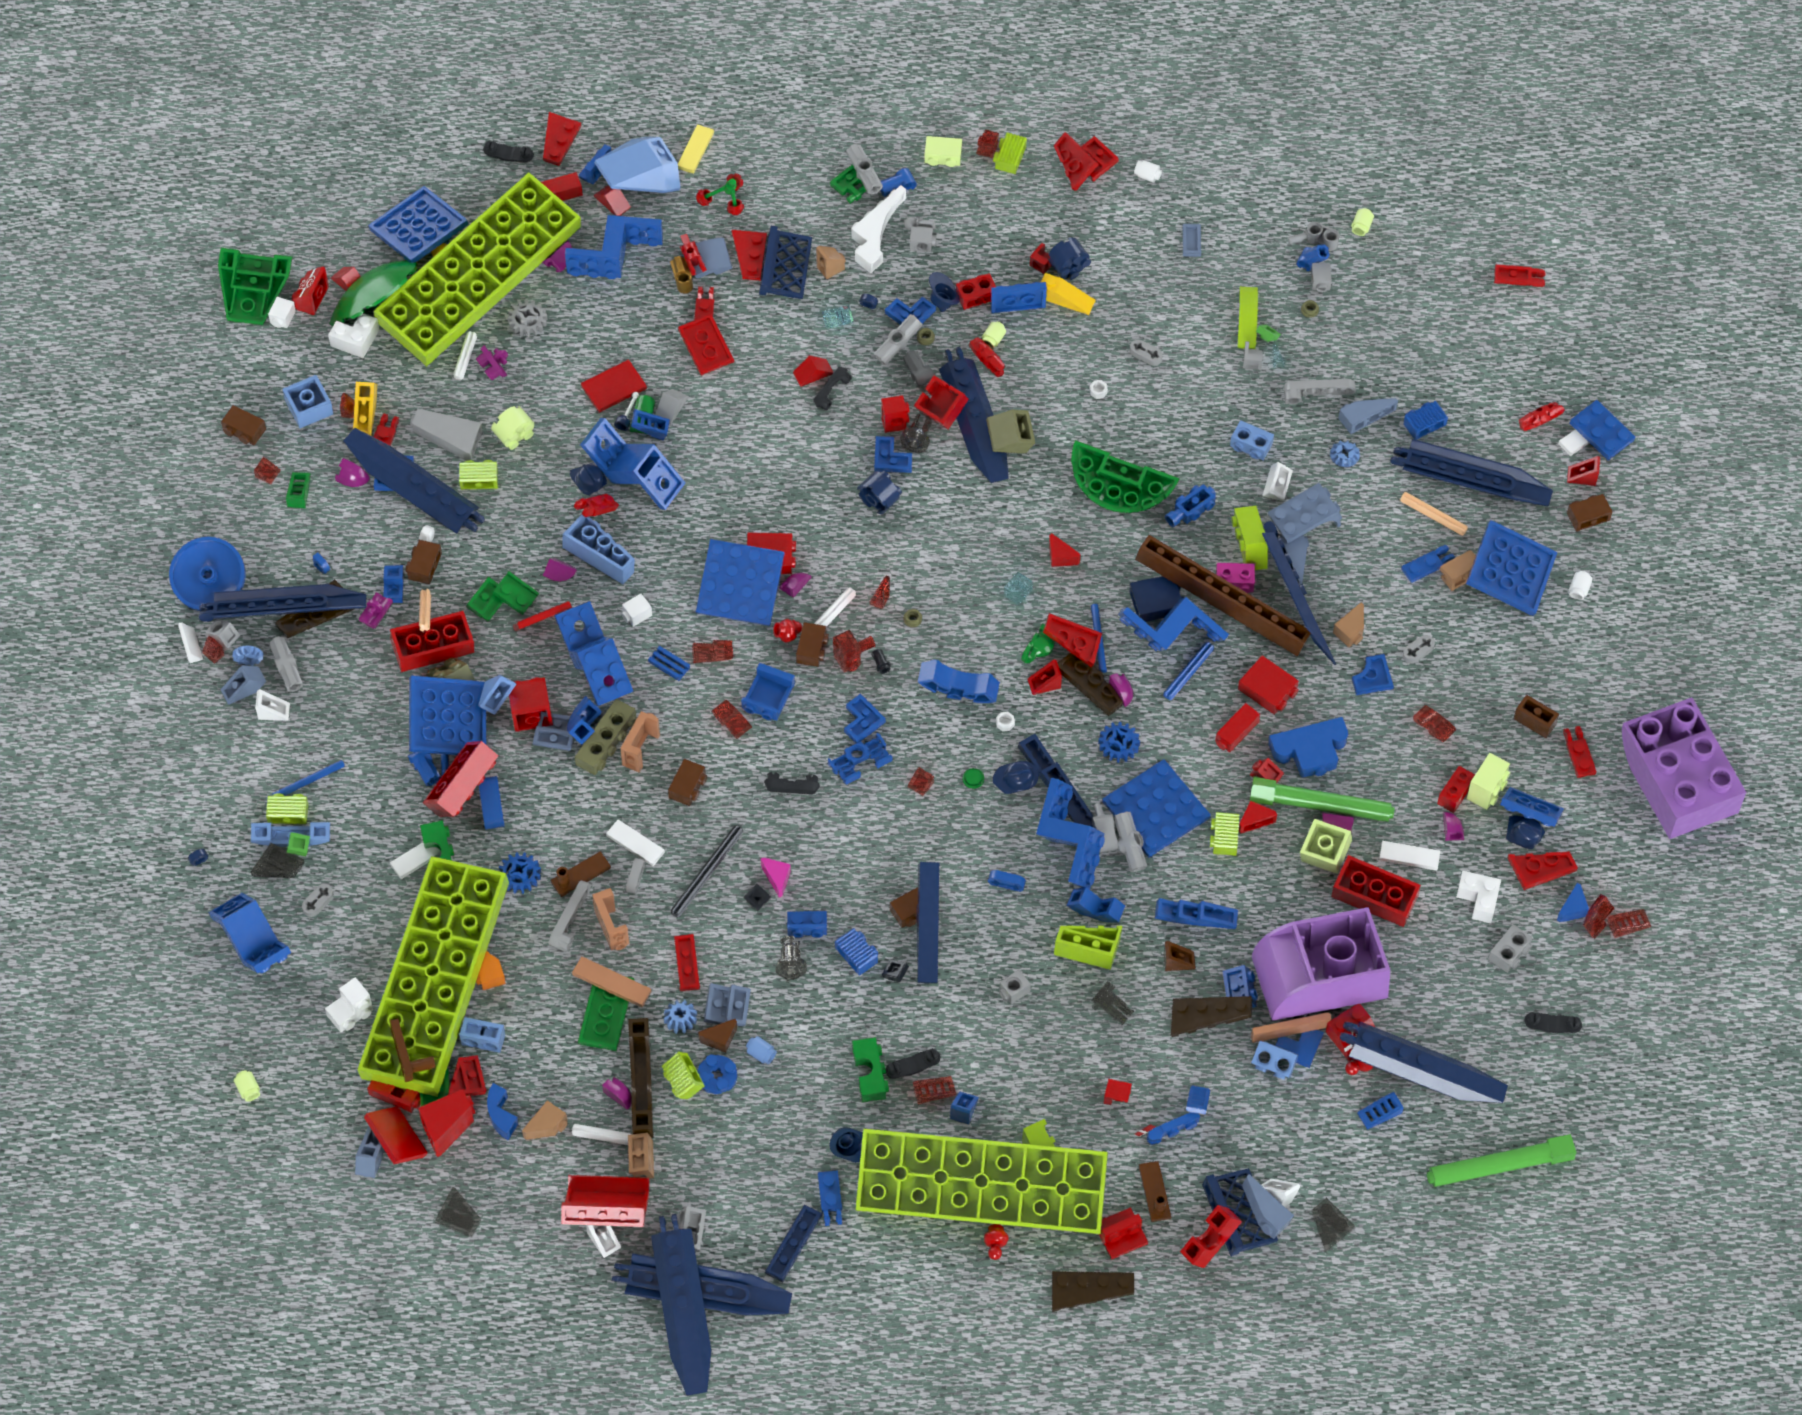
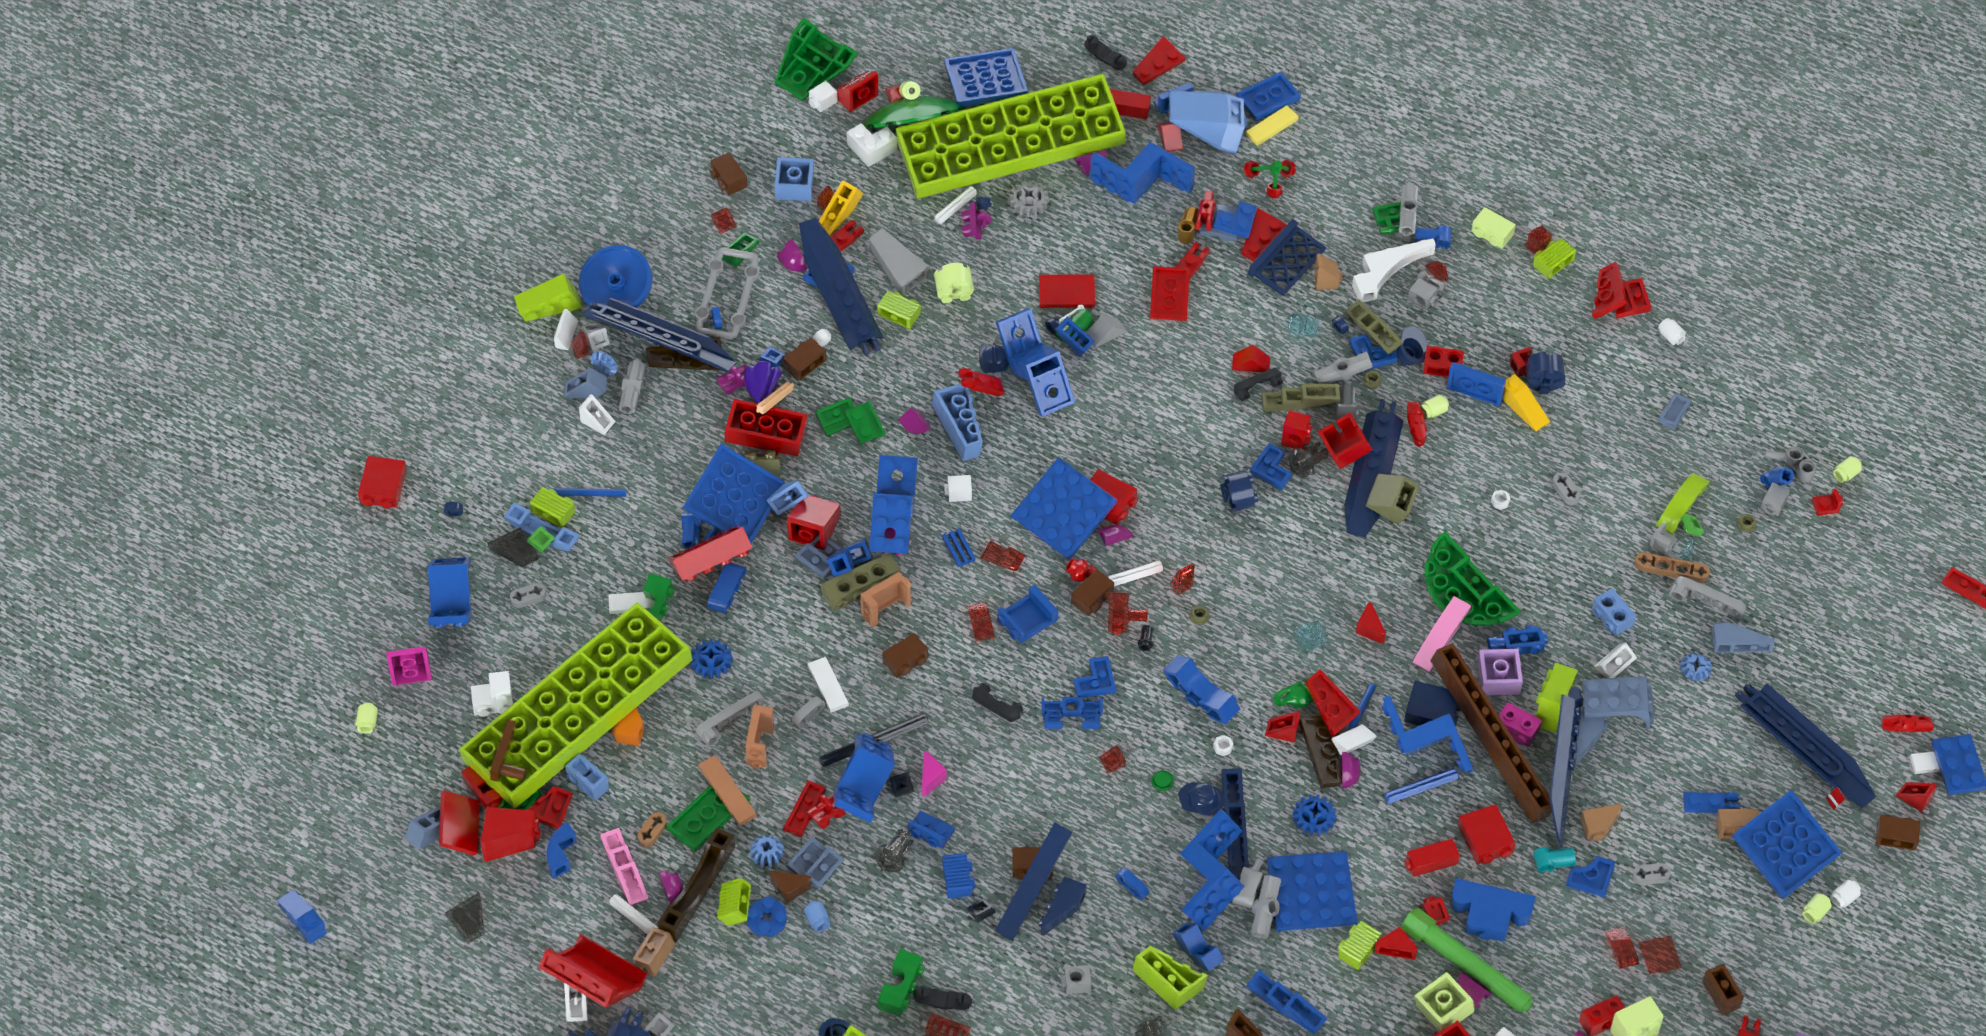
camera: 30 degrees right, 5 degrees down
red tile [513,601,572,632] -> none
medium nougat slope [522,1100,568,1140] -> none
reddish brown piece [550,851,611,897] -> none
light nougat axle [1400,492,1468,536] -> none
blue brick [1403,401,1448,440] -> none
none -> blue slope [276,890,327,944]
none -> red brick [358,456,407,509]
none -> dark pink slope [386,647,432,686]
none -> lime wedge [514,274,583,322]
none -> bright pink slope [600,828,649,905]
none -> medium nougat beam [638,812,667,847]
none -> light grey bar [695,248,759,340]
none -> dark purple hat [745,361,782,404]
none -> red hips [807,794,845,829]
none -> blue bracket [833,733,895,823]
none -> yellowish green brick [899,81,920,100]
none -> dark blue plate [975,197,992,210]
none -> dark blue slope [1039,876,1087,936]
none -> blue plate [1213,201,1257,239]
none -> blue plate [1236,72,1301,121]
none -> olive slope [1261,384,1340,411]
none -> white slope [1331,724,1377,755]
none -> olive slope [1345,300,1403,355]
none -> bright pink slope [1412,596,1471,672]
none -> clear red slope [1426,261,1449,281]
none -> lavender brick [1477,649,1523,696]
none -> teal piece [1533,847,1576,873]
none -> medium nougat beam [1634,552,1710,583]
none -> clear red piece [1639,936,1682,974]
none -> yellowish green brick [1802,894,1832,924]
none -> red bracket [1812,488,1843,516]
none -> red sticker [1826,787,1845,810]

